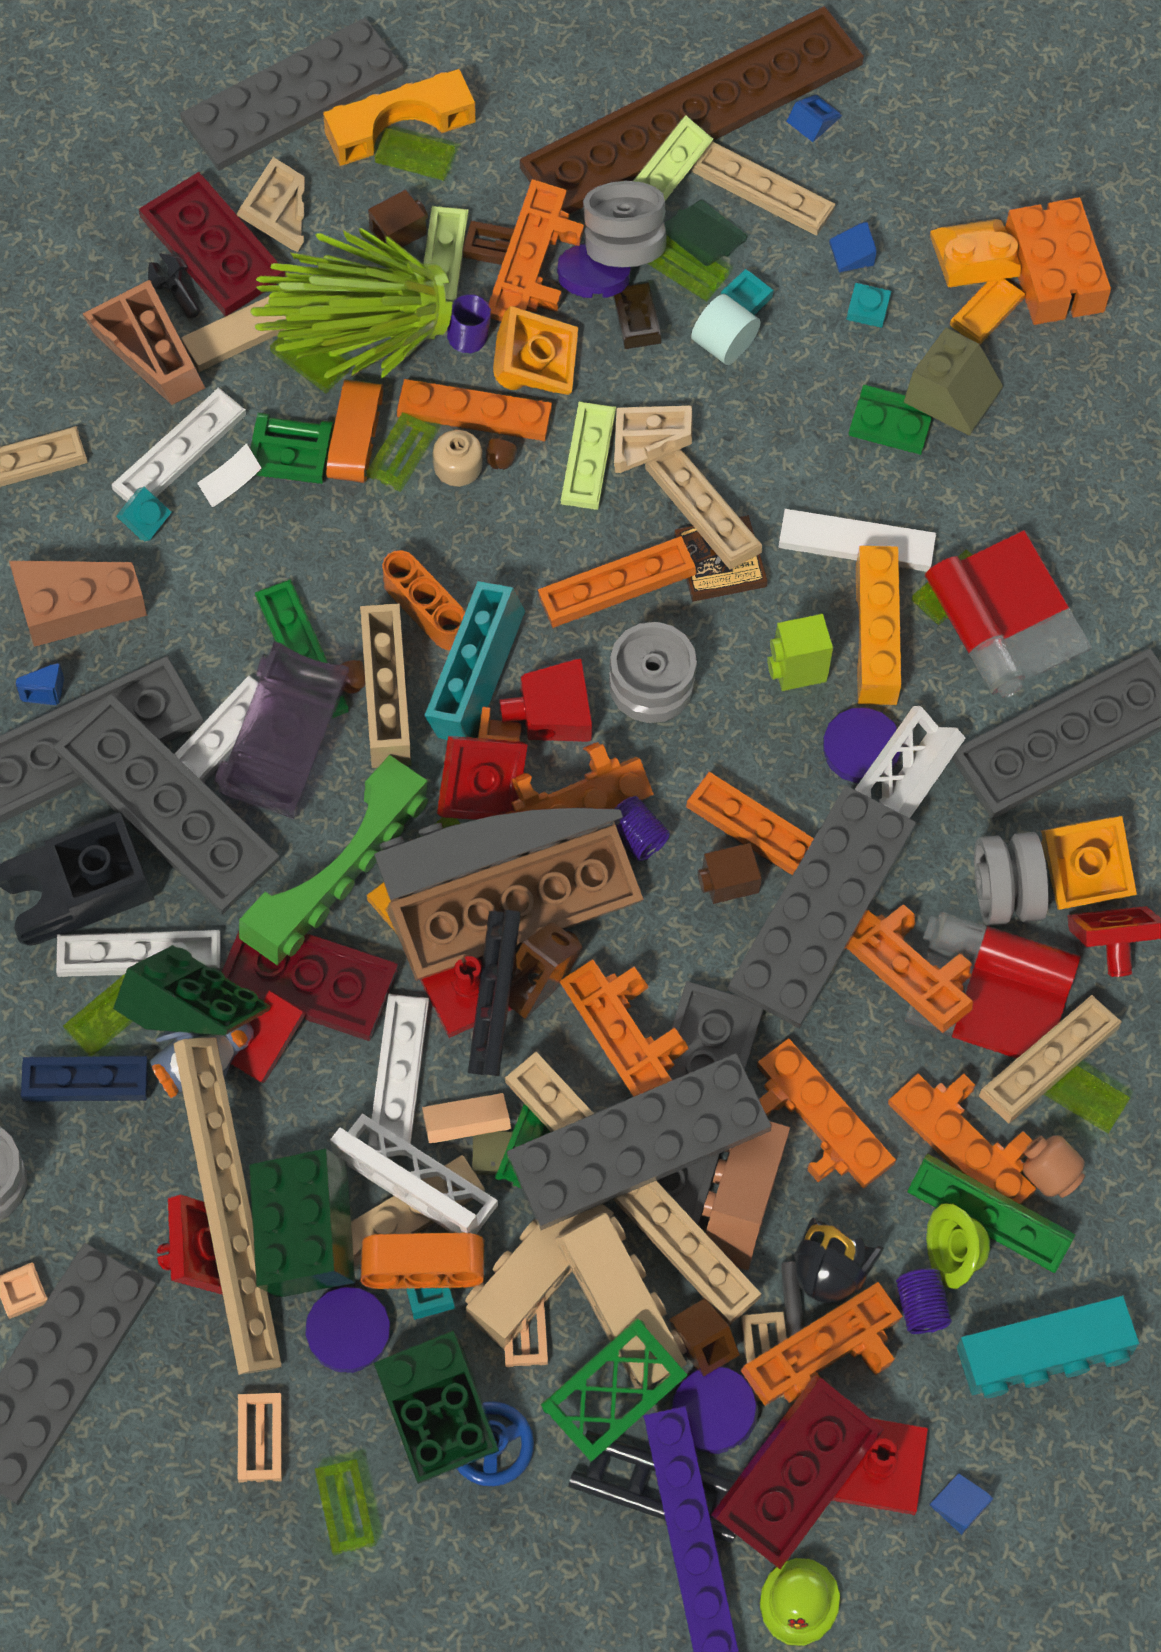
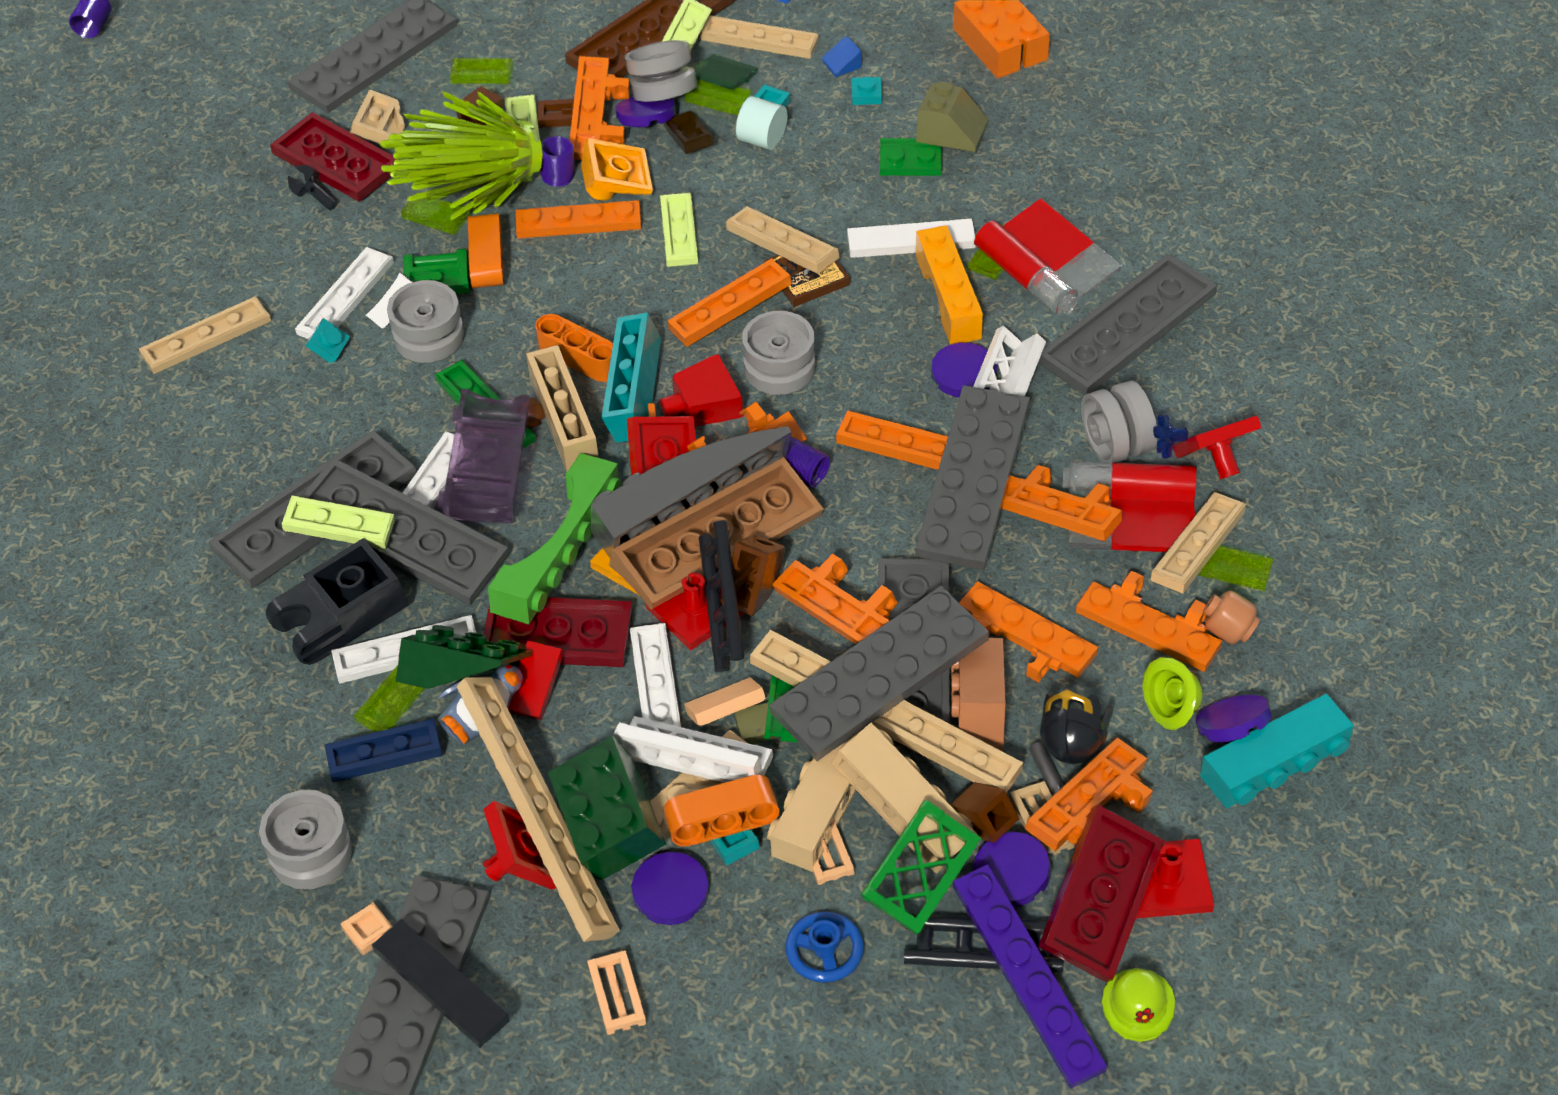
camera: 10 degrees left, 15 degrees down
nougat wedge [9,561,147,647] -> none
blue slope [16,663,64,705] -> none
nougat wedge [83,280,205,405] -> none
tan tile [181,296,286,372] -> none
clear neon green tile [315,1459,375,1556] -> none
light orange arch [323,69,475,166] -> none
clear neon green tile [367,412,436,492] -> none
dark green slope [374,1330,499,1484] -> none
tan head [433,430,483,487] -> none
reddish brown hinge [486,439,518,470] -> none
tan wing [614,405,693,473] -> none
reddish brown brick [697,843,762,904] -> none
lime piece [767,614,833,691] -> none
dark purple piece [896,1268,952,1334] -> none
green tile [907,1153,1076,1273] -> none
light orange slope [930,219,1021,288] -> none
blue slope [930,1473,994,1535] -> none
light orange tile [949,279,1025,345] -> none
light orange slope [1041,816,1137,910] -> none
none -> yellowish green tile [282,496,395,549]
none -> black tile [371,919,510,1048]
none -> light grey wheel [387,280,464,363]
none -> clear blue plant [1153,414,1188,459]
none -> dark purple tile [1196,695,1272,742]

